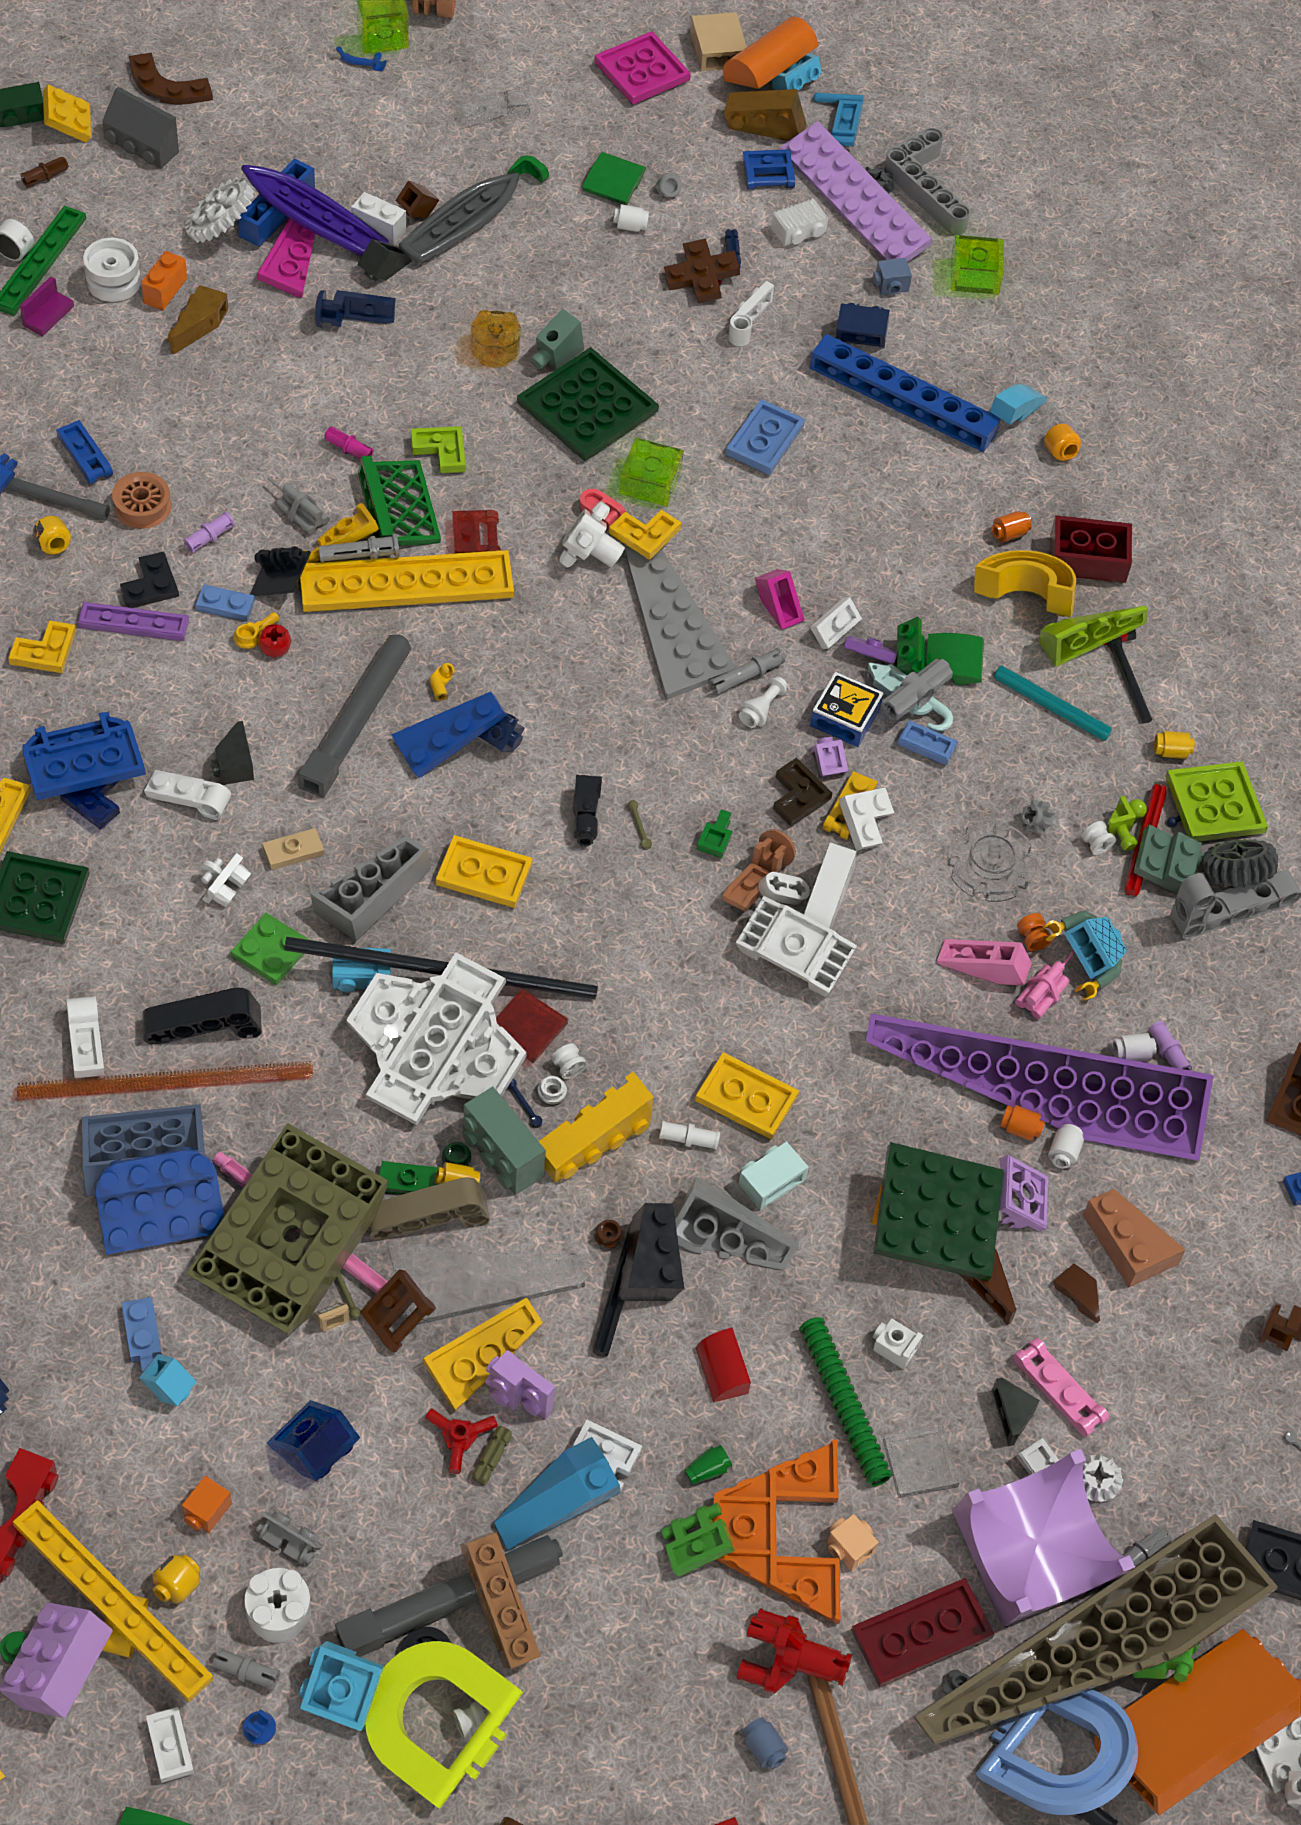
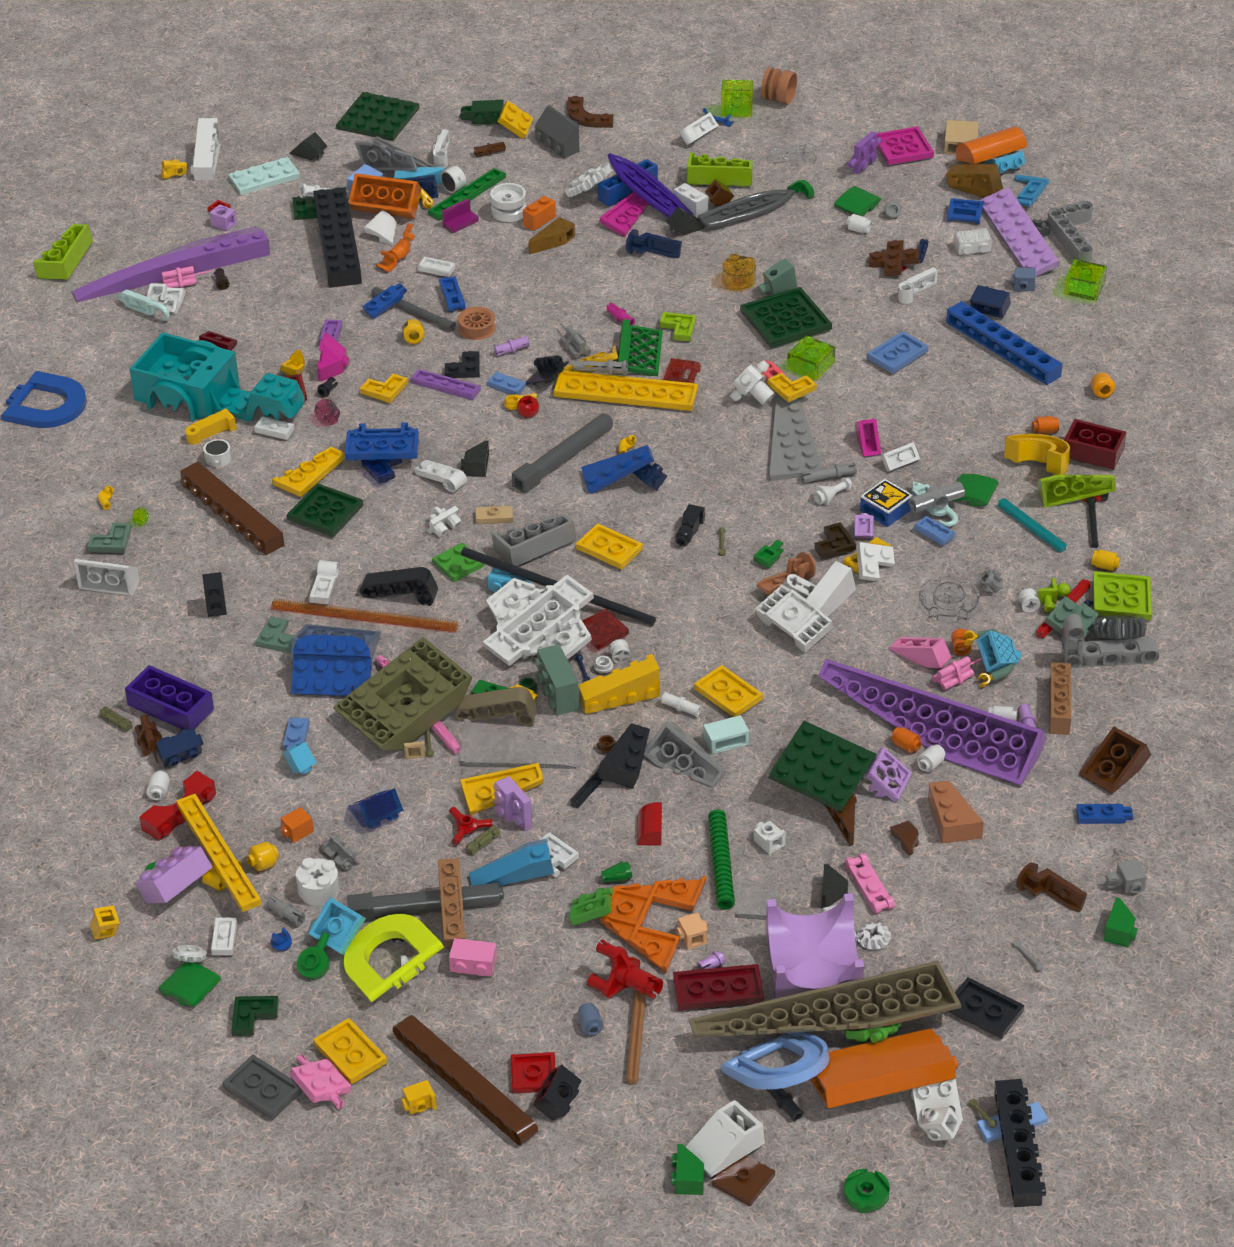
camera: 25 degrees right, 15 degrees down
reddish brown plate [360,1269,436,1353] -> none
medium lavender plate [844,635,897,664] -> none
green bracket [897,617,925,675] -> none
medium azure slope [990,384,1048,424] -> none
none -> white gear [172,945,207,963]
none -> sand green plate [256,616,295,653]
none -> green piece [297,932,330,980]
none -> white plate [418,257,455,277]
none -> bright pink brick [449,938,497,976]
none -> white plate [679,112,718,145]
none -> lime wedge [687,152,753,187]
none -> lavender pin [697,951,726,969]
none -> medium lavender plate [847,131,882,174]
none -> medium nougat brick [1049,662,1071,735]

